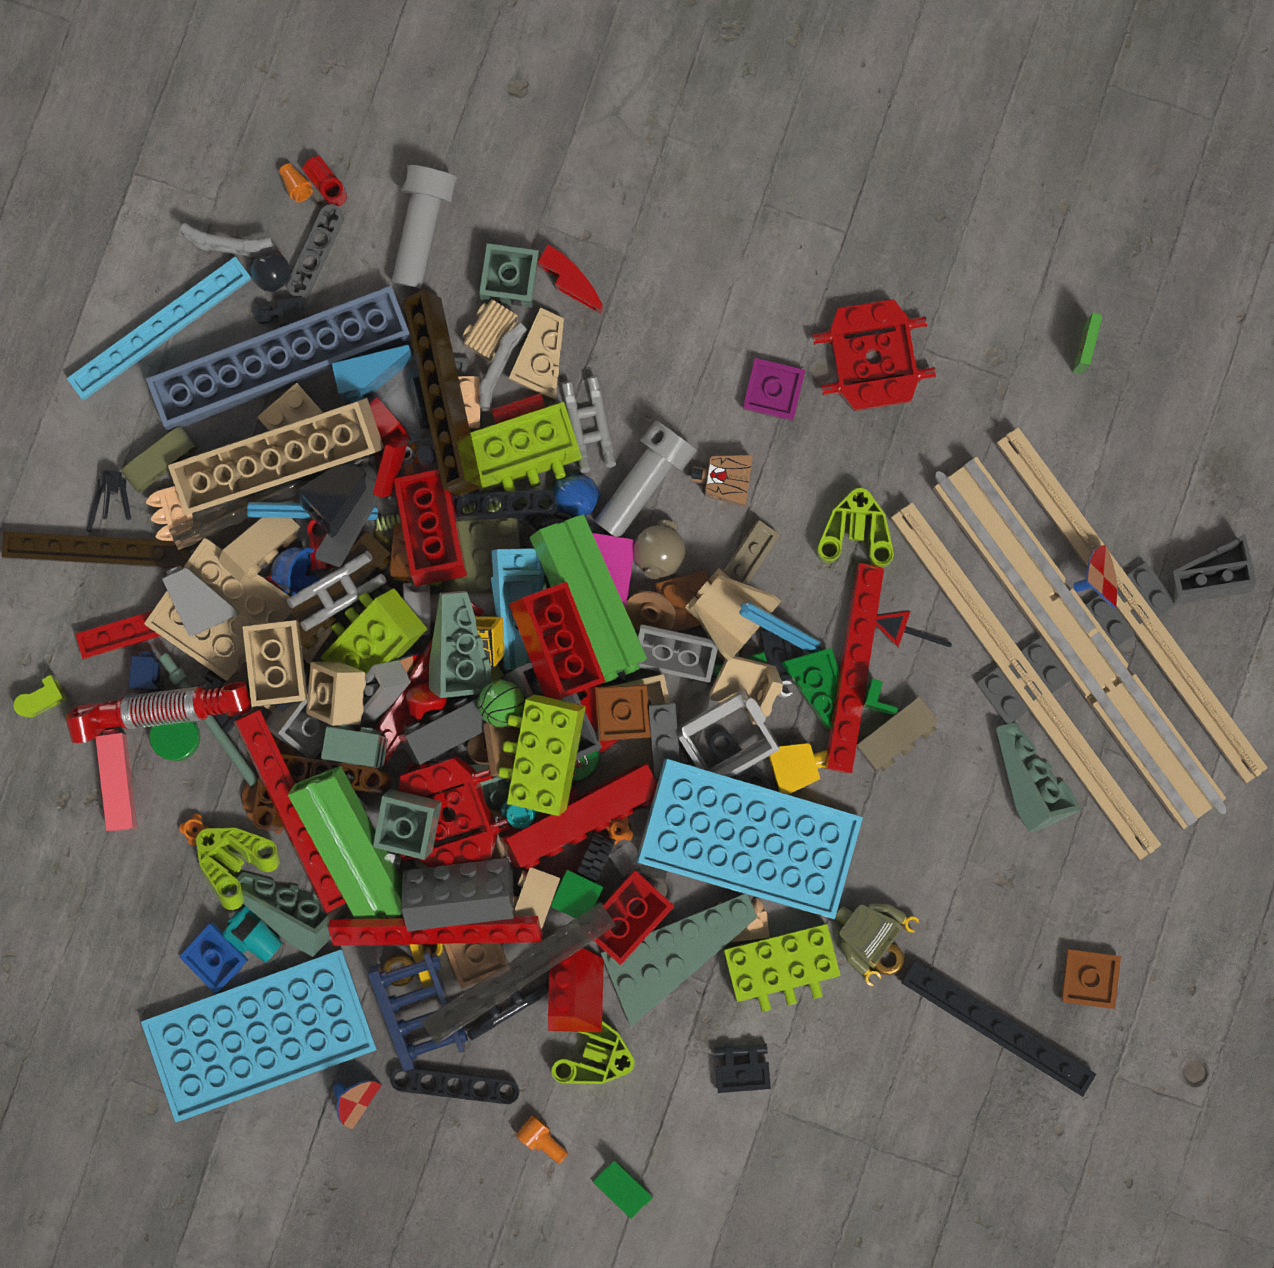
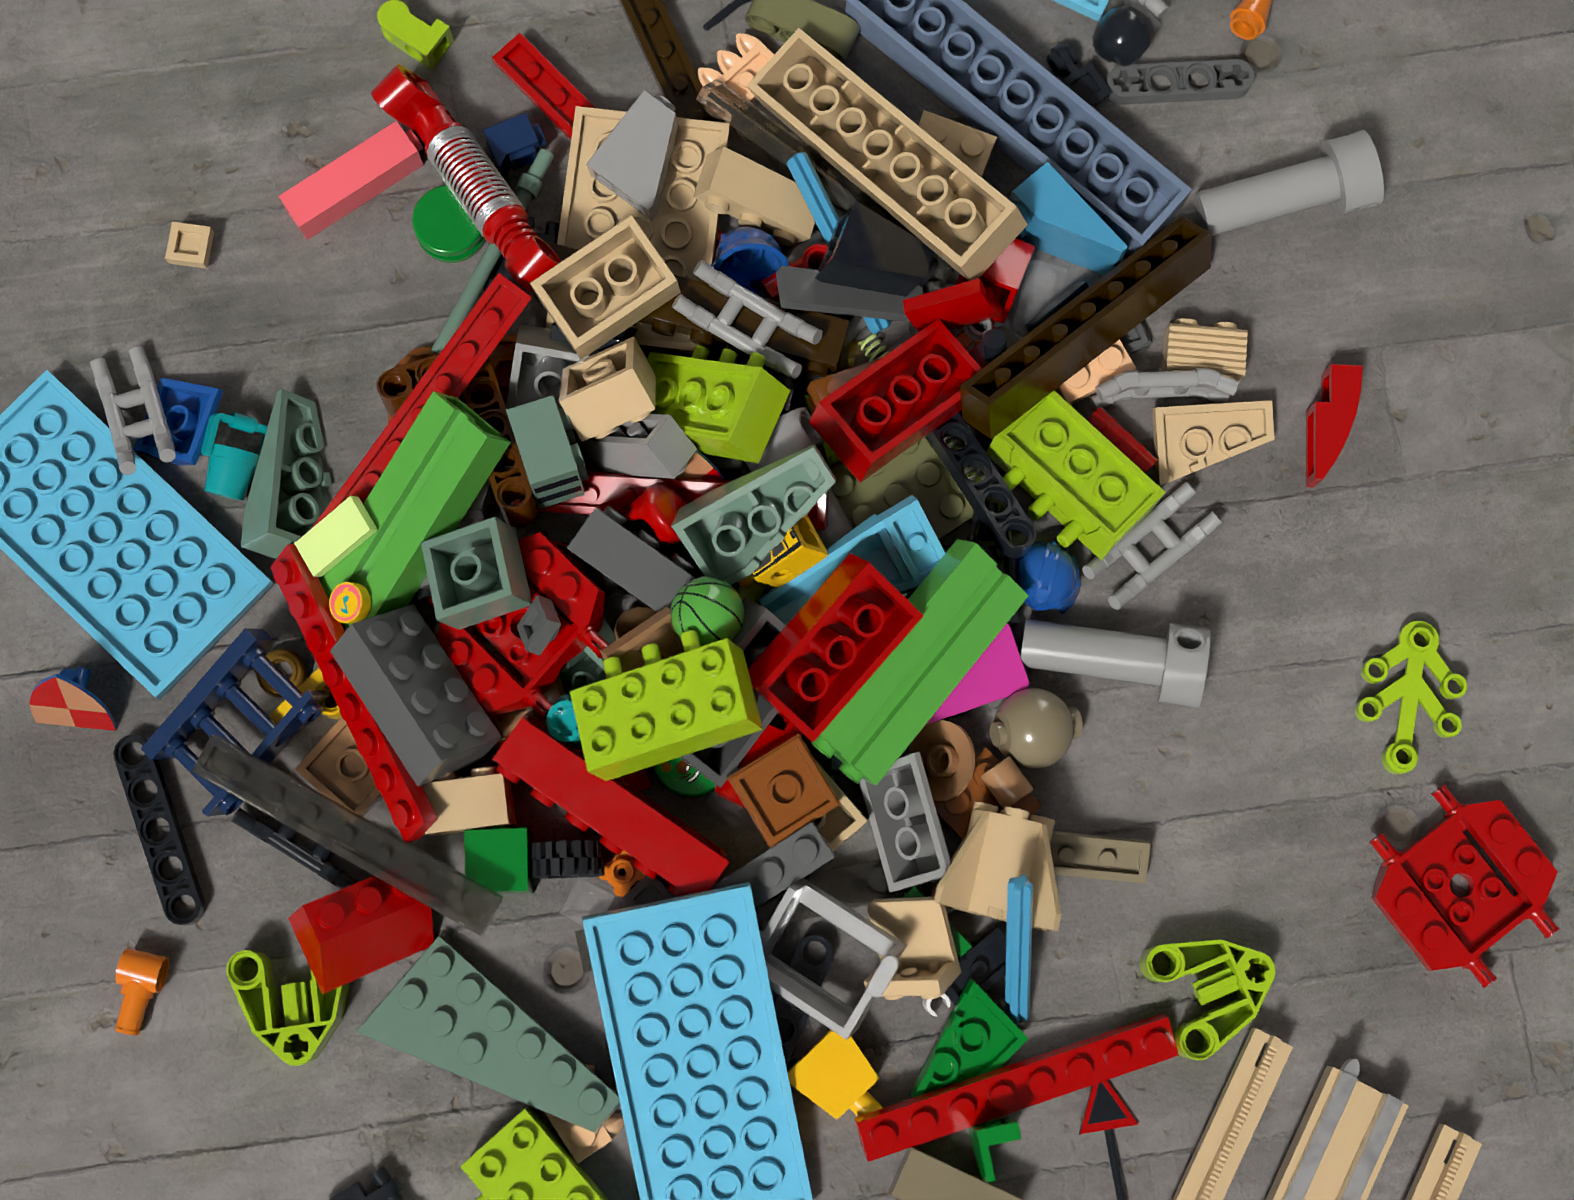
camera: 55 degrees right, 5 degrees down
orange plate [179,814,210,846] -> none
lime connector [196,828,280,910] -> none
red piece [302,155,347,207] -> none
sand green brick [479,243,540,308] -> none
red slope [581,870,674,965] -> none
green panel [593,1159,653,1219] -> none
medium nougat torso [691,455,753,508] -> none
magenta plate [743,358,805,421] -> none
none -> light grey piece [90,346,176,475]
none -> tan plate [165,222,214,269]
none -> yellowish green tile [294,496,378,577]
none -> yellow tile [329,582,371,624]
none -> dark grey plate [517,595,561,655]
none -> medium nougat gear [980,756,1034,810]
none -> lime plant [1355,621,1468,775]

